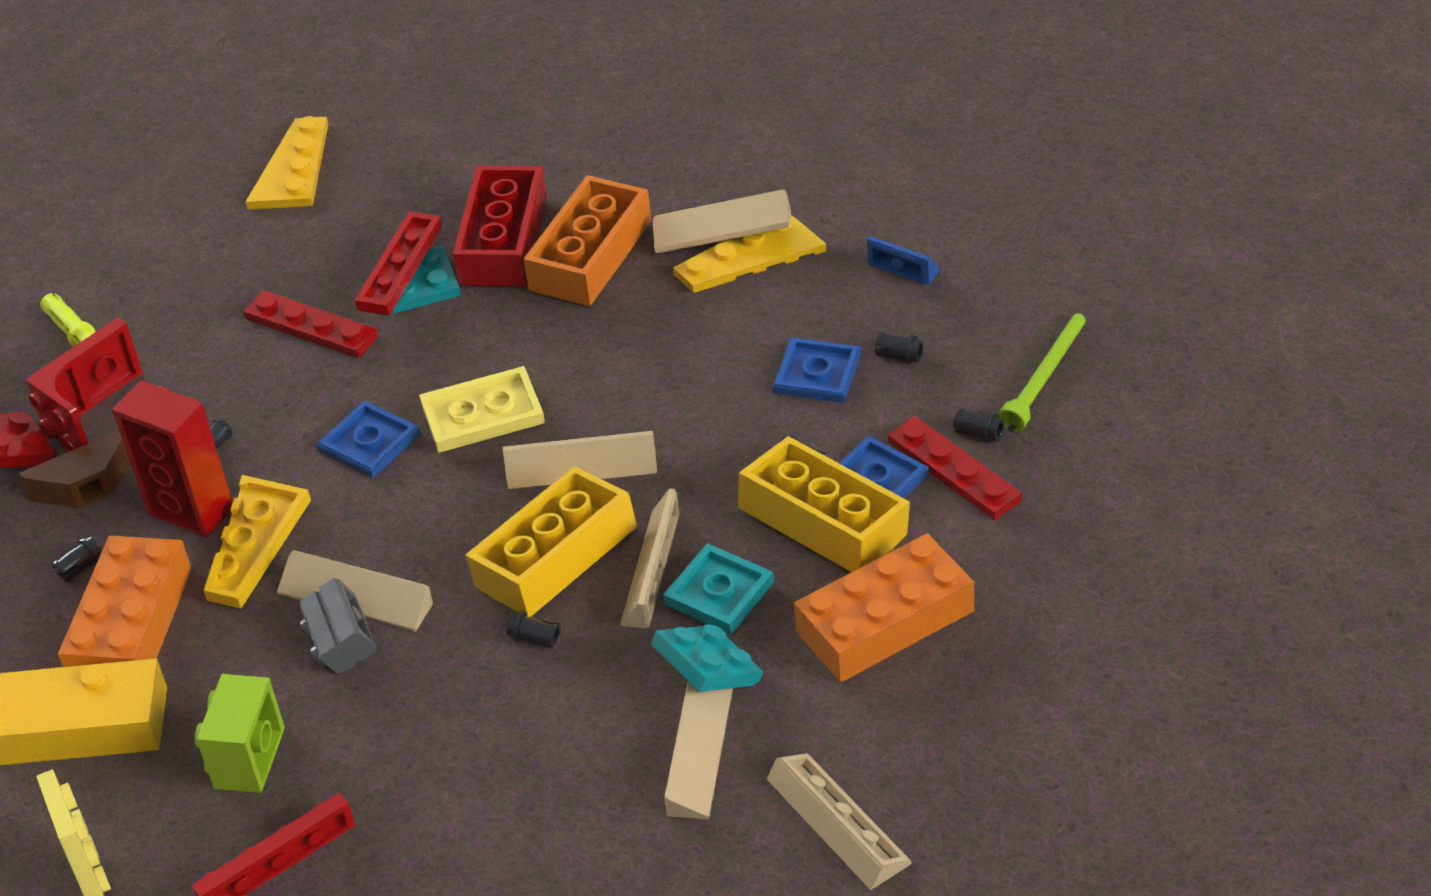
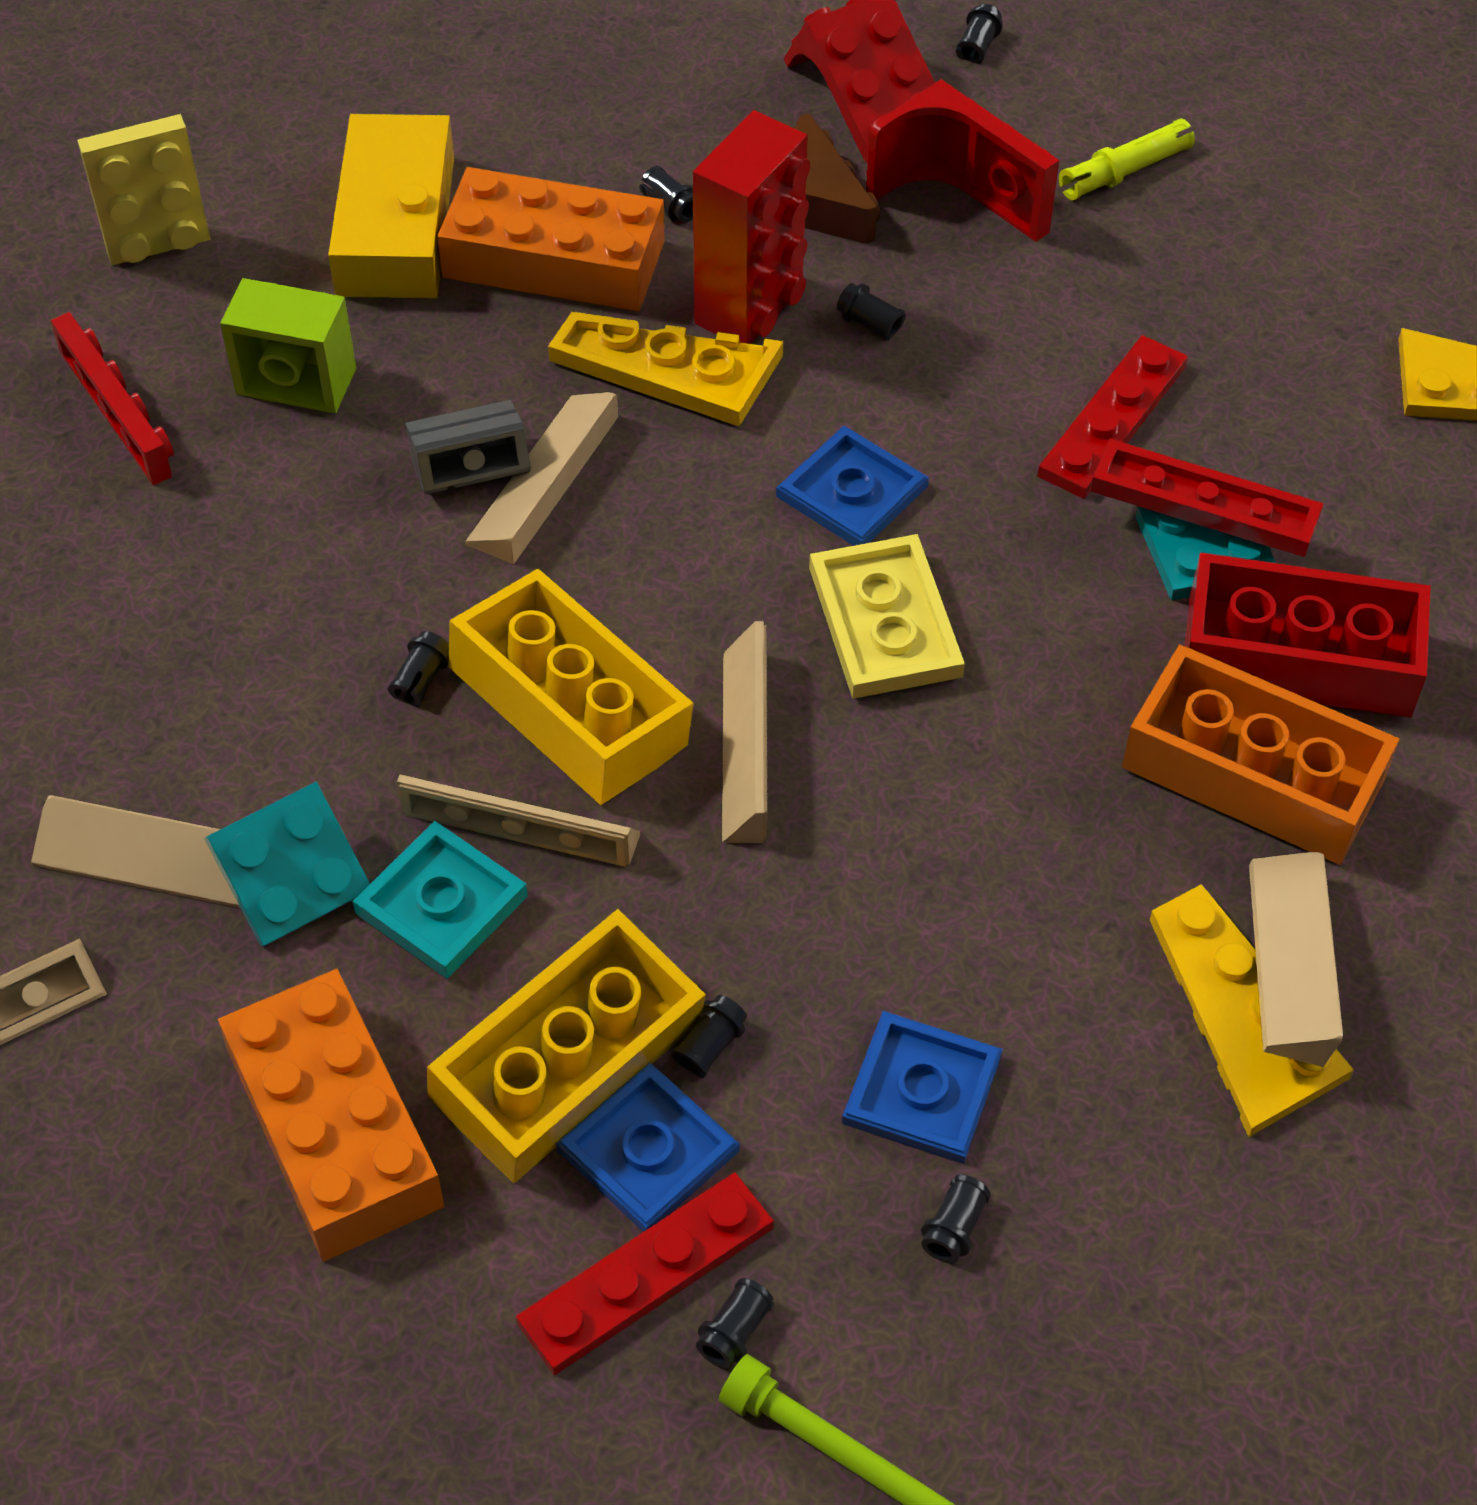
camera: 90 degrees right, 10 degrees up
blue slope [867,236,940,285] -> none

